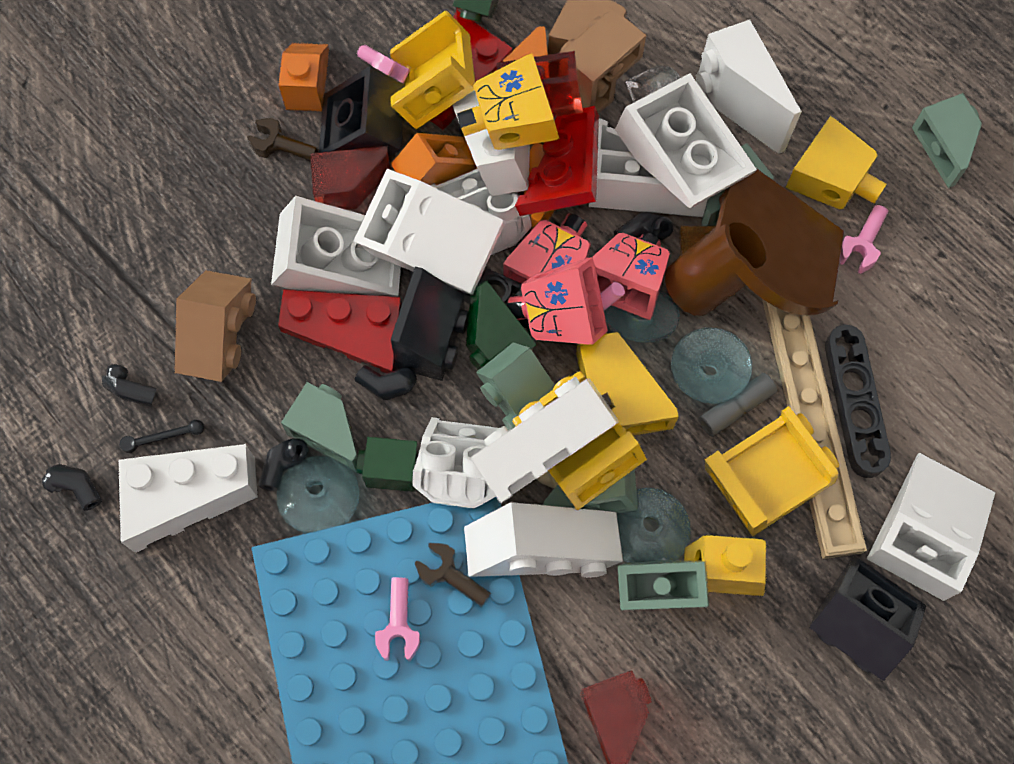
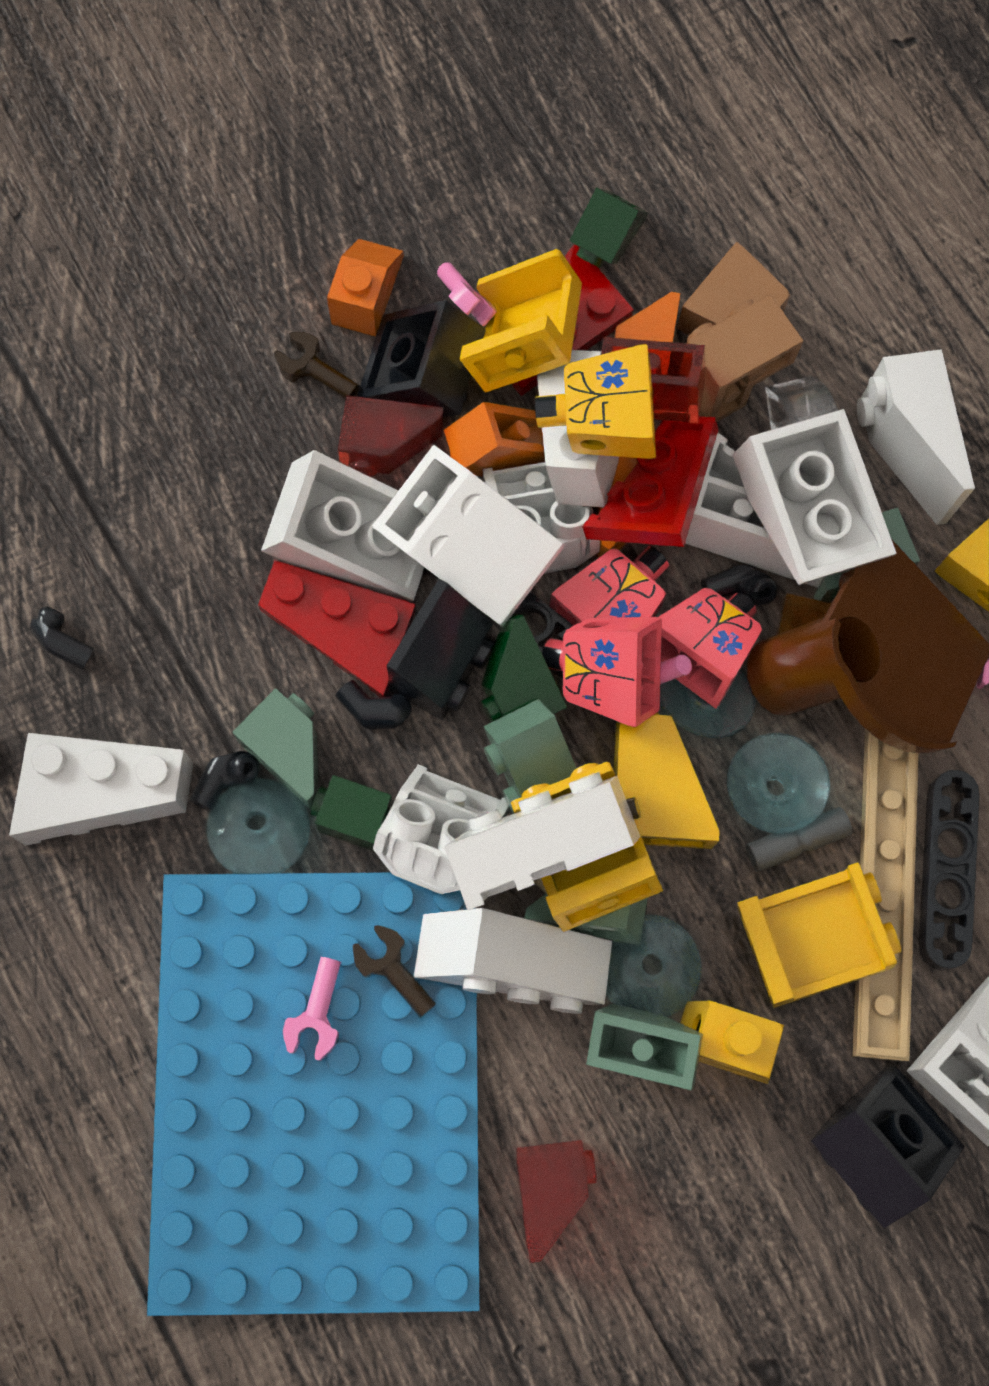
camera: 10 degrees right, 5 degrees up
black hinge [119,419,204,453] -> none
medium nougat brick [175,270,256,382] -> none

